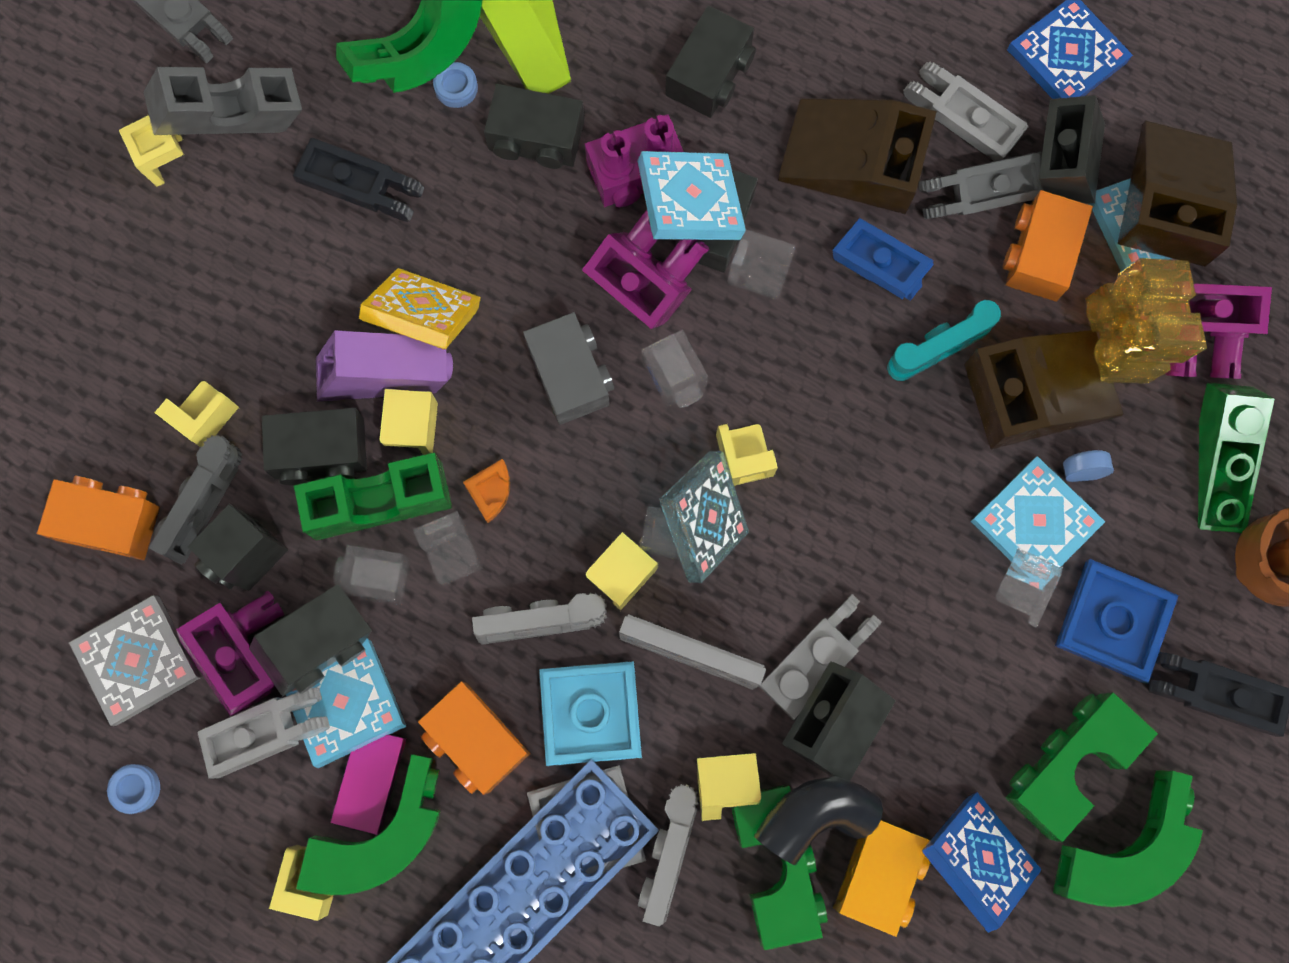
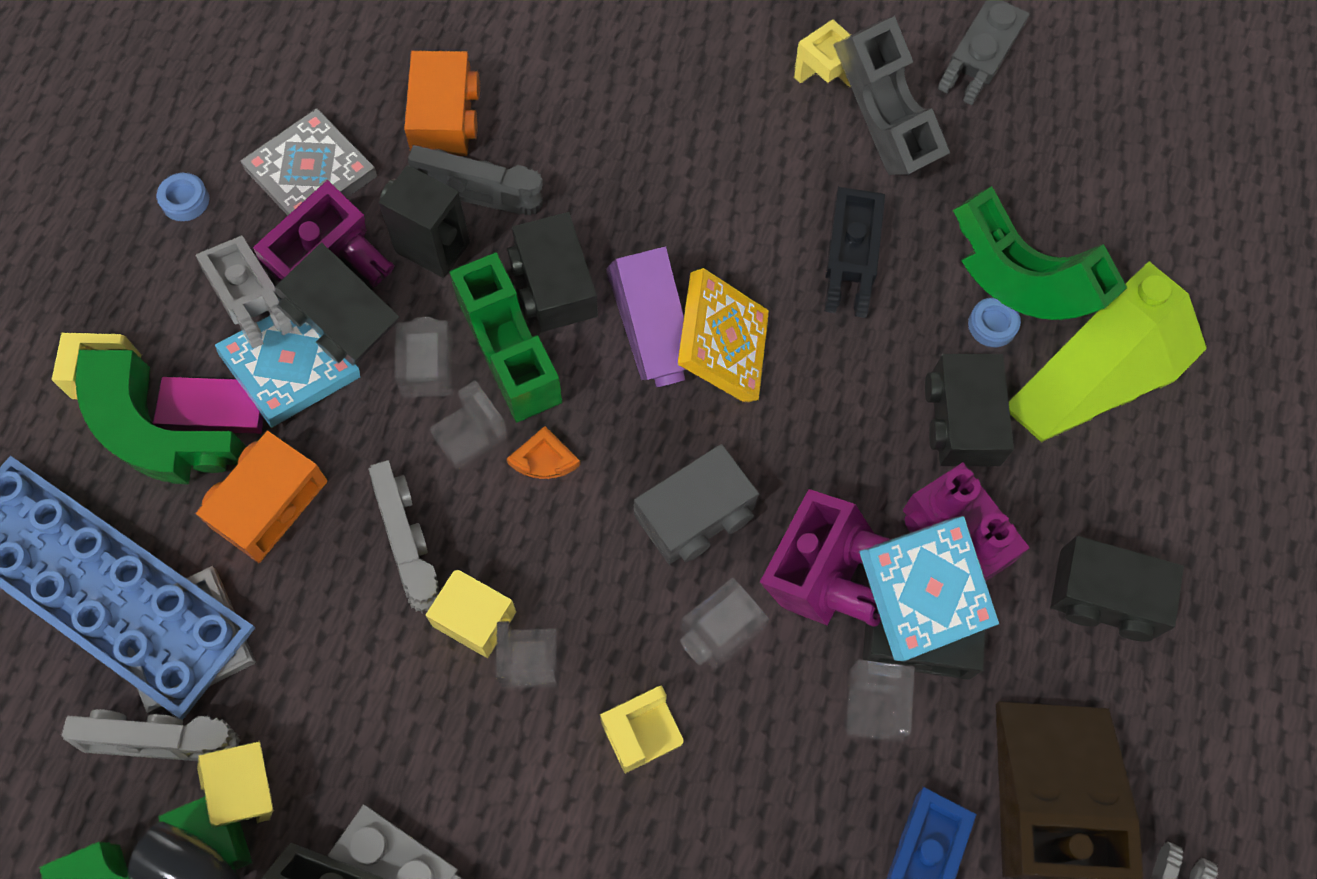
camera: 75 degrees right, 10 degrees down
light yellow panel [154,381,239,447] -> none
light yellow panel [380,389,438,455] -> none
medium azure tile [539,661,642,766] -> none
light grey tile [619,614,766,690] -> none
clear light blue tile [659,451,749,583] -> none

